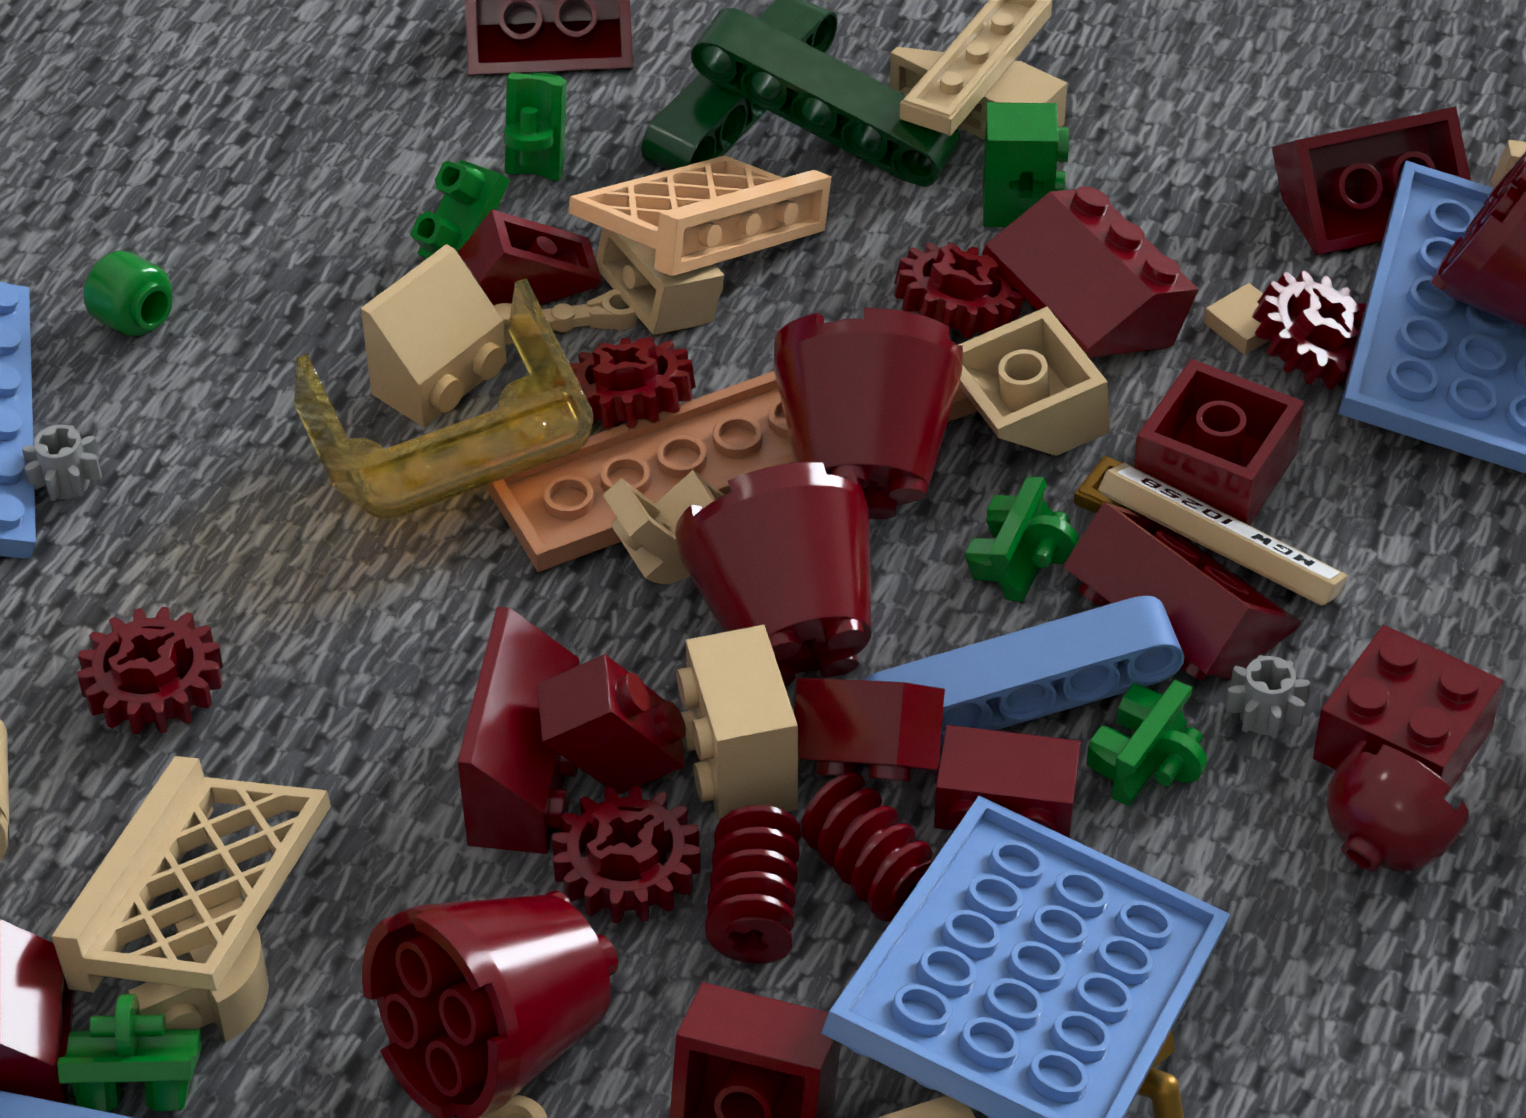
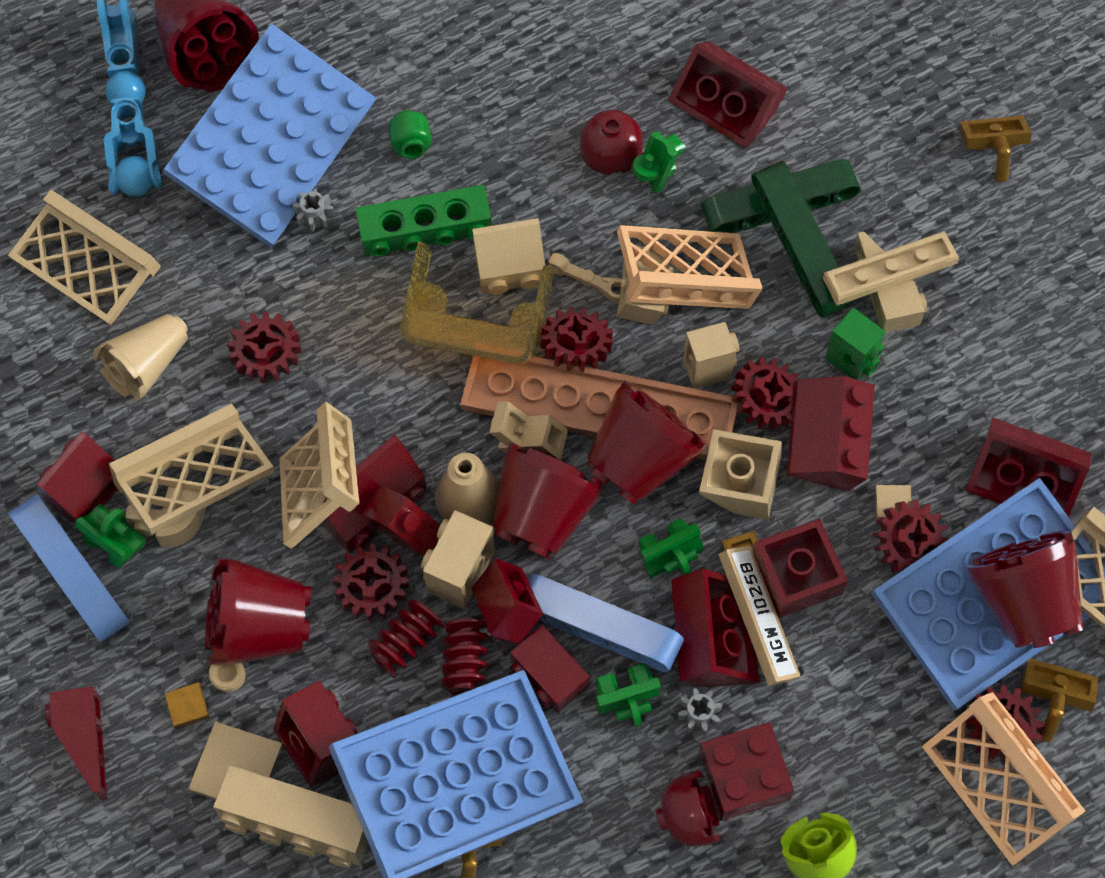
camera: 40 degrees right, 20 degrees up
green hips [410,159,510,259] -> none
dark red slope [458,209,602,310] -> none
none -> tan fence [280,402,359,549]
none -> green brick [355,185,492,257]
none -> tan cone [435,453,500,525]
none -> dark red cylinder [580,110,643,175]
none -> tan brick [683,322,739,389]

